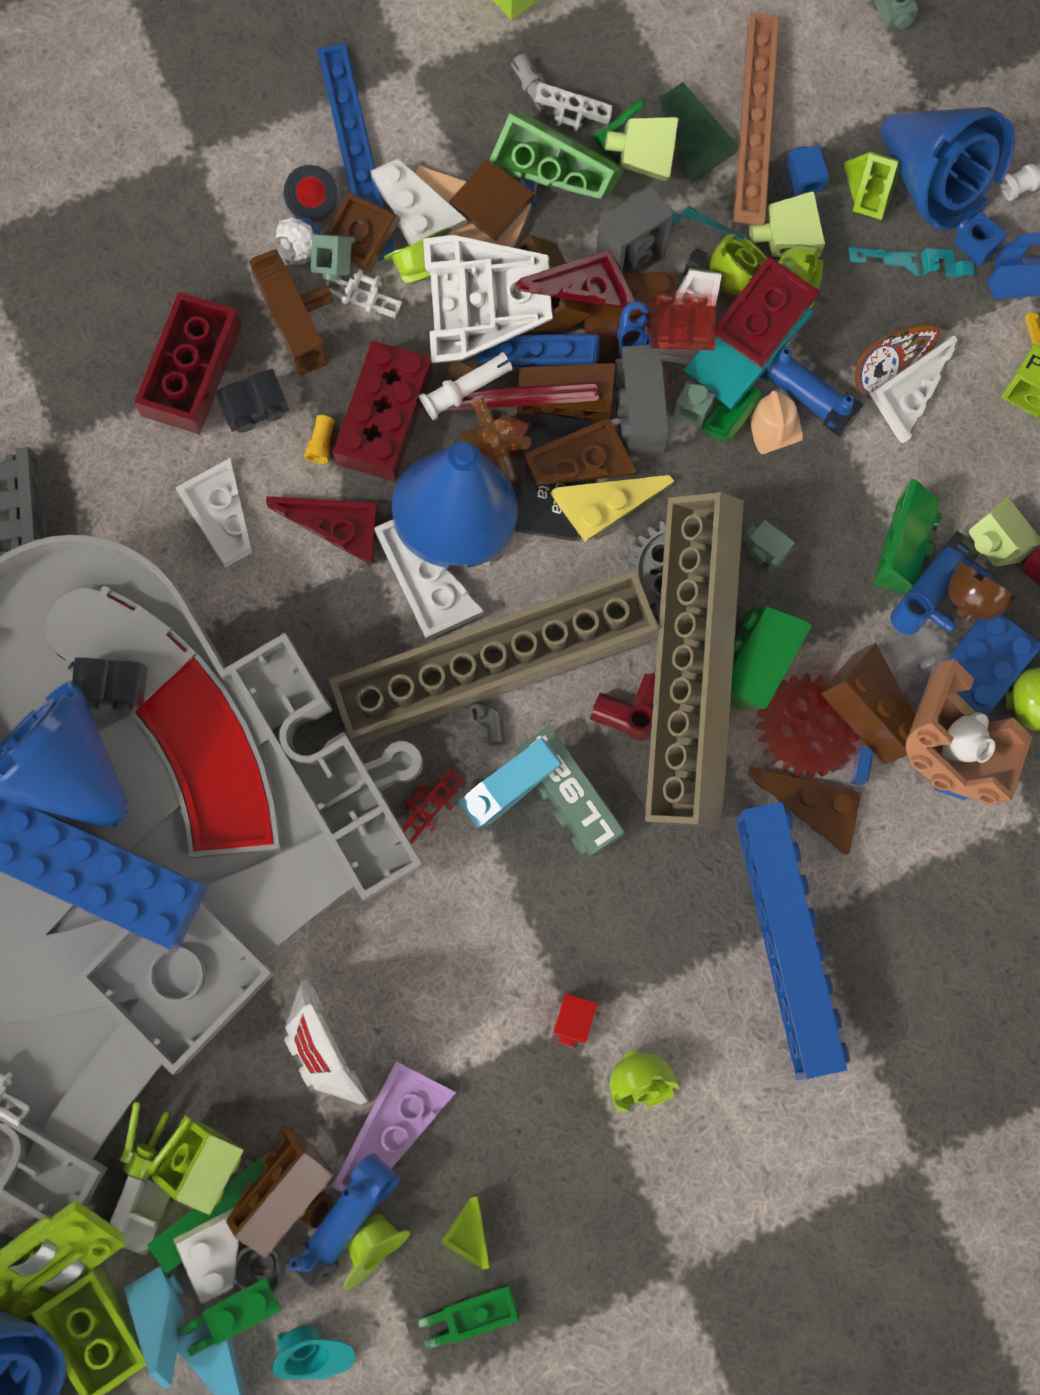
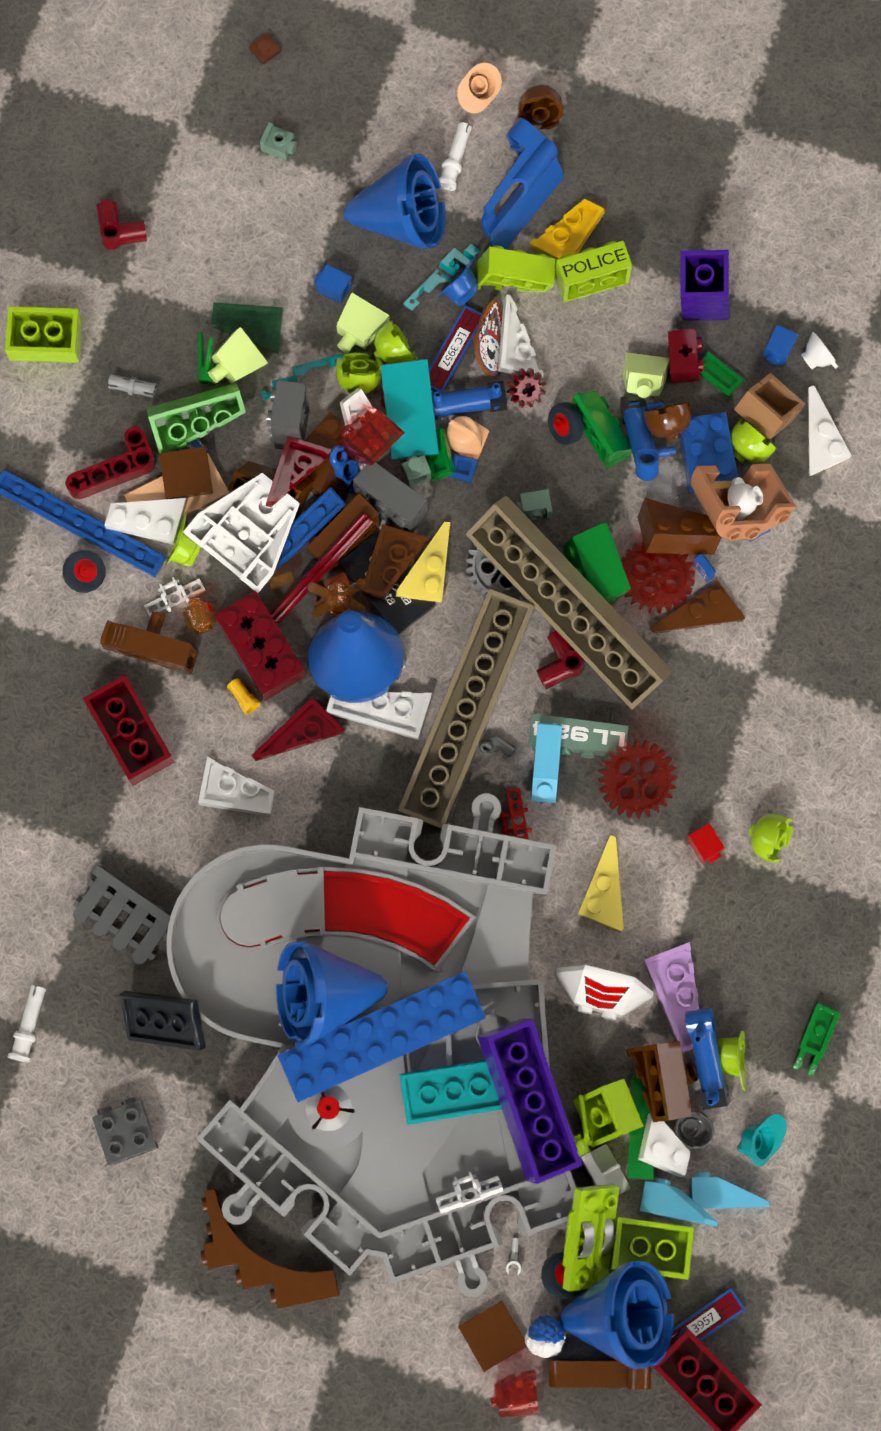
camera: 45 degrees left, 0 degrees up
black brick [72,658,148,712] -> none
green hinge [177,1277,282,1357] -> none
black brick [215,369,289,433] -> none
white piece [275,216,321,265] -> none
sand green brick [311,234,355,280] -> none
reddish brown tile [325,192,401,272] -> none
white pin [419,352,513,420] -> none
lime slope [441,1195,489,1269] -> none
white piece [534,82,612,132] -> none
black tile [683,248,709,277] -> none
dark red tile [711,256,820,369] -> none
nougat plate [733,12,779,226] -> none
blue brick [735,802,850,1080] -> none
lime slope [843,152,900,220] -> none
blue brick [954,211,1008,267] -> none
none -> dark red beam [65,426,156,499]
none -> clear orange head [183,598,217,635]
none -> teal tile [399,1060,502,1125]
none -> tile [429,305,482,393]
none -> blue piece [438,255,478,306]
none -> blue tile [449,454,478,483]
none -> lime wedge [475,246,555,292]
none -> dark purple brick [477,1018,582,1184]
none -> dark red gear [506,368,546,408]
none -> black wheel [548,402,584,445]
none -> light yellow wing [578,835,624,932]
none -> clear red gear [597,739,677,819]

